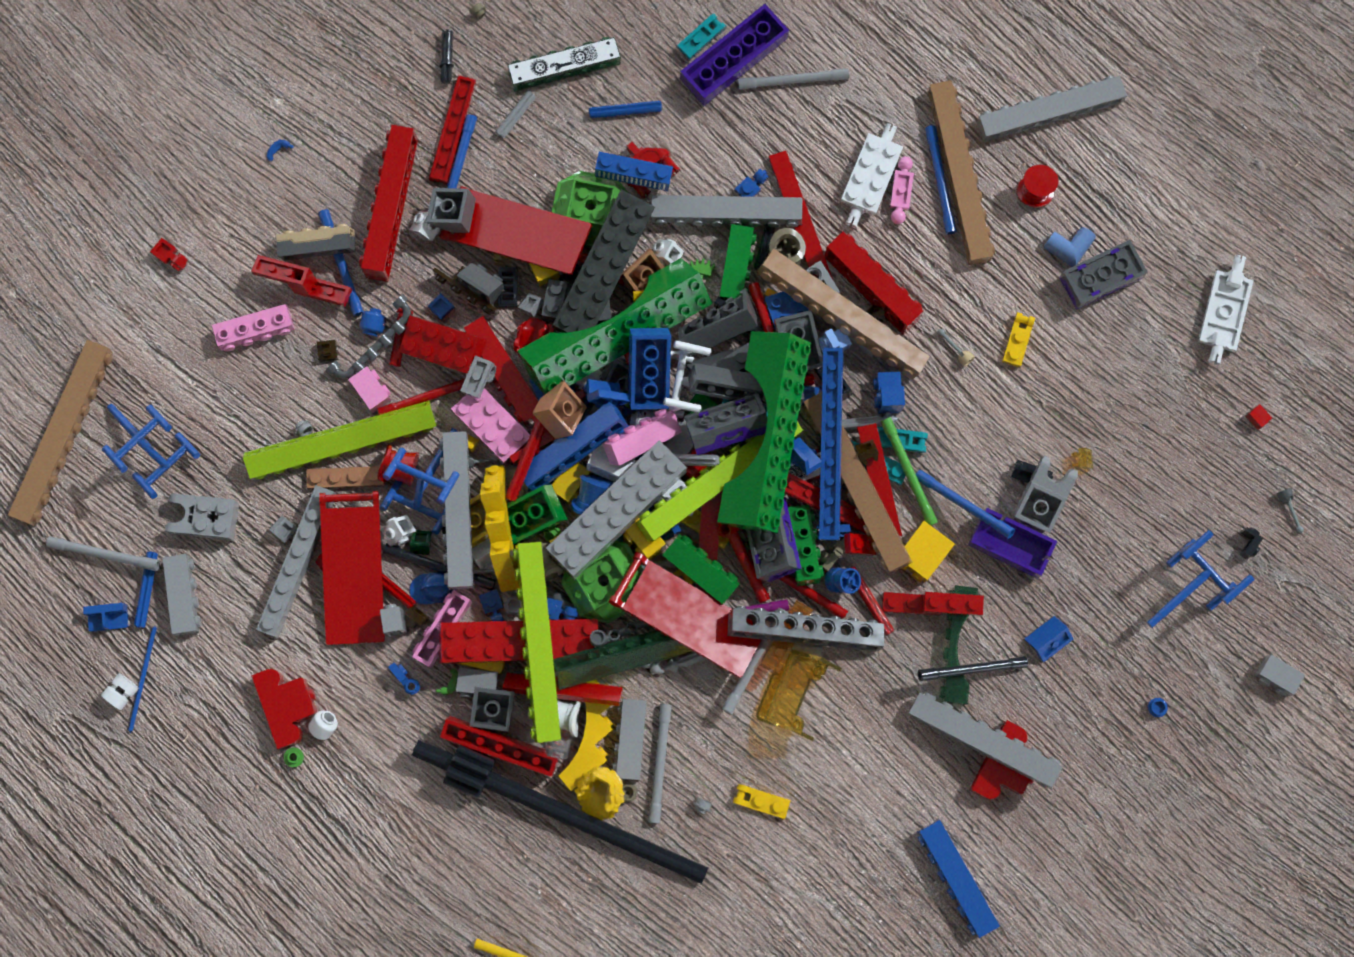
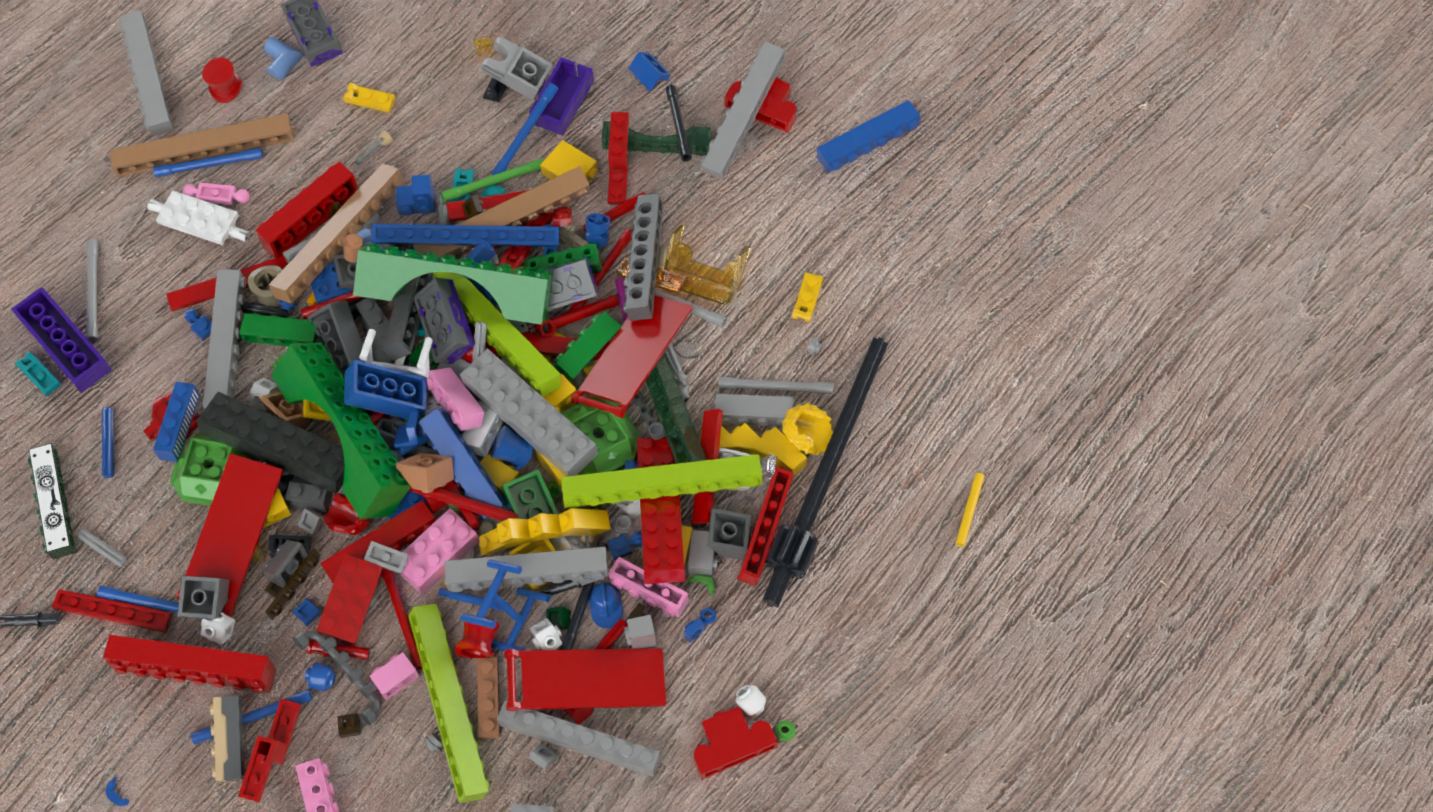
camera: 85 degrees left, 15 degrees down
none -> nougat brick [343,234,363,262]

